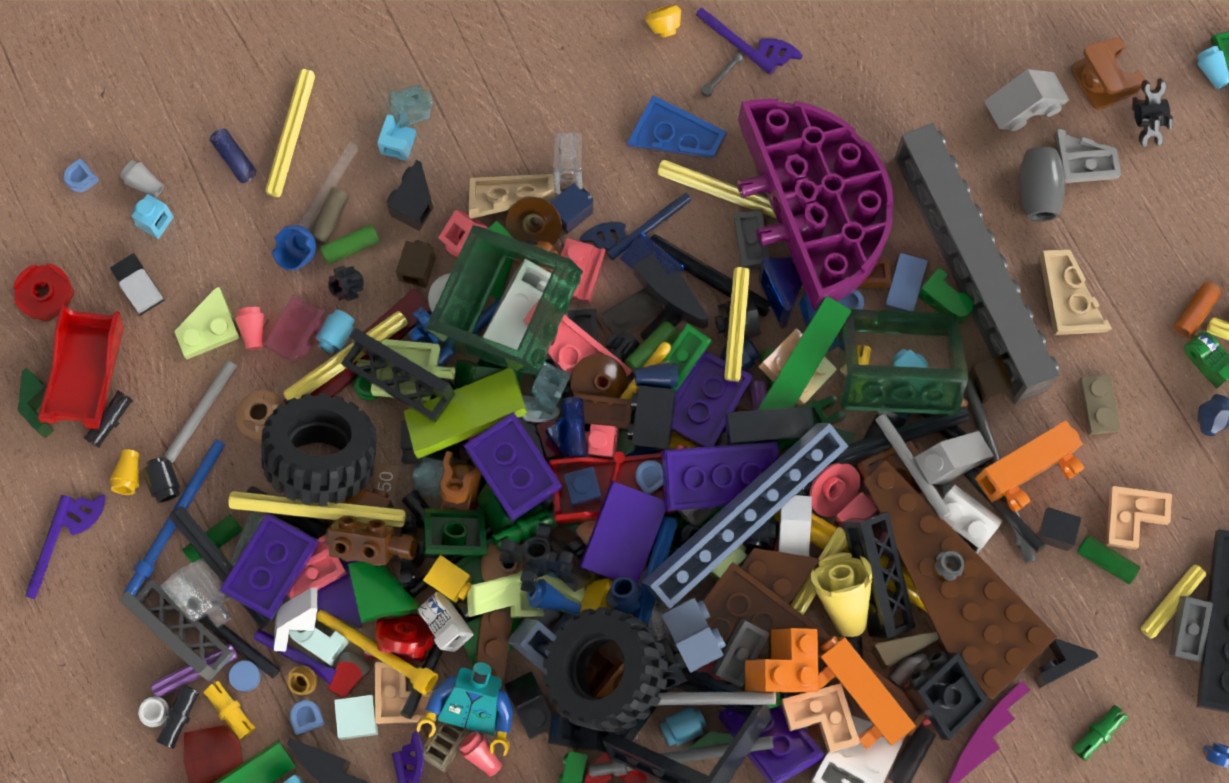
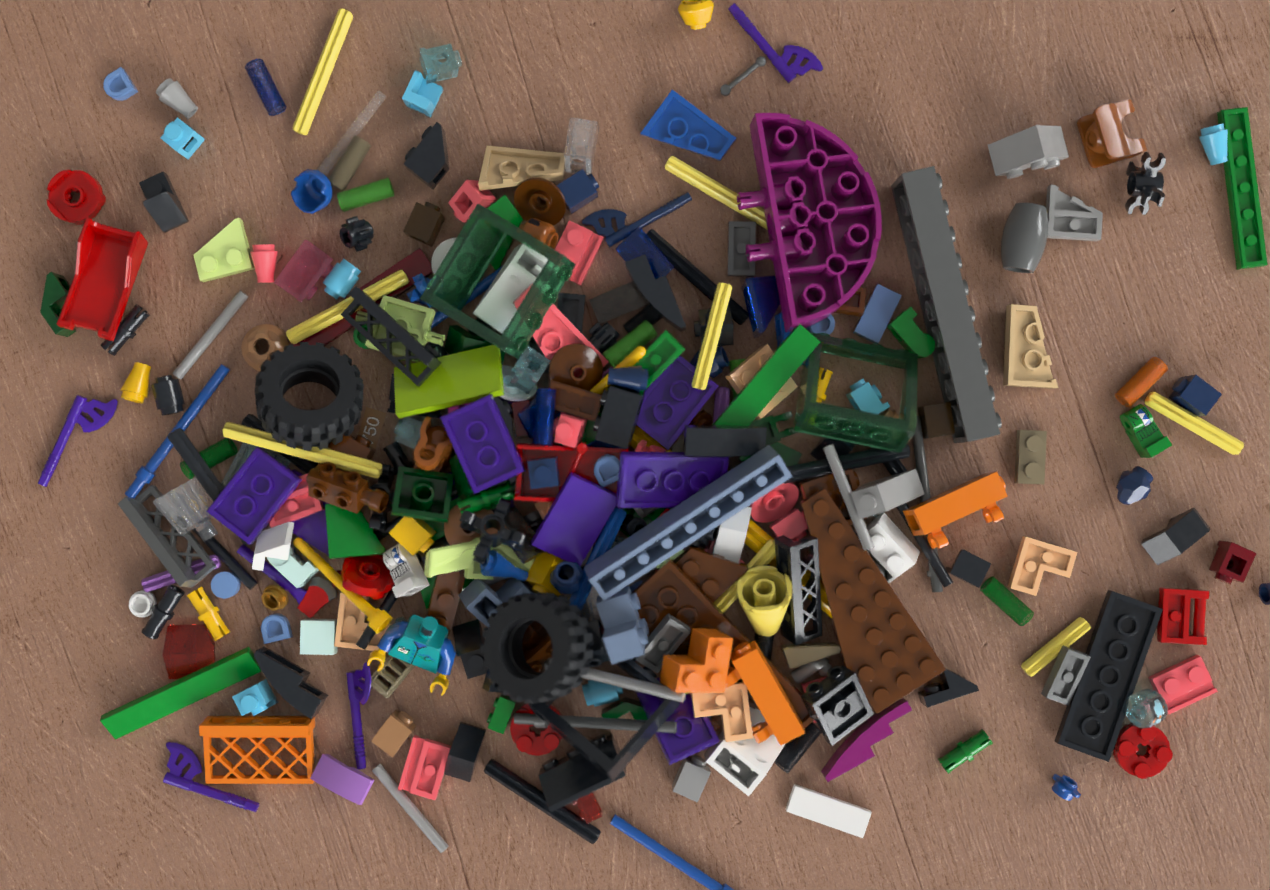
camera: 10 degrees right, 15 degrees up
coral cone [458,731,502,777] -> none
dark grey plate [934,551,964,581] -> none

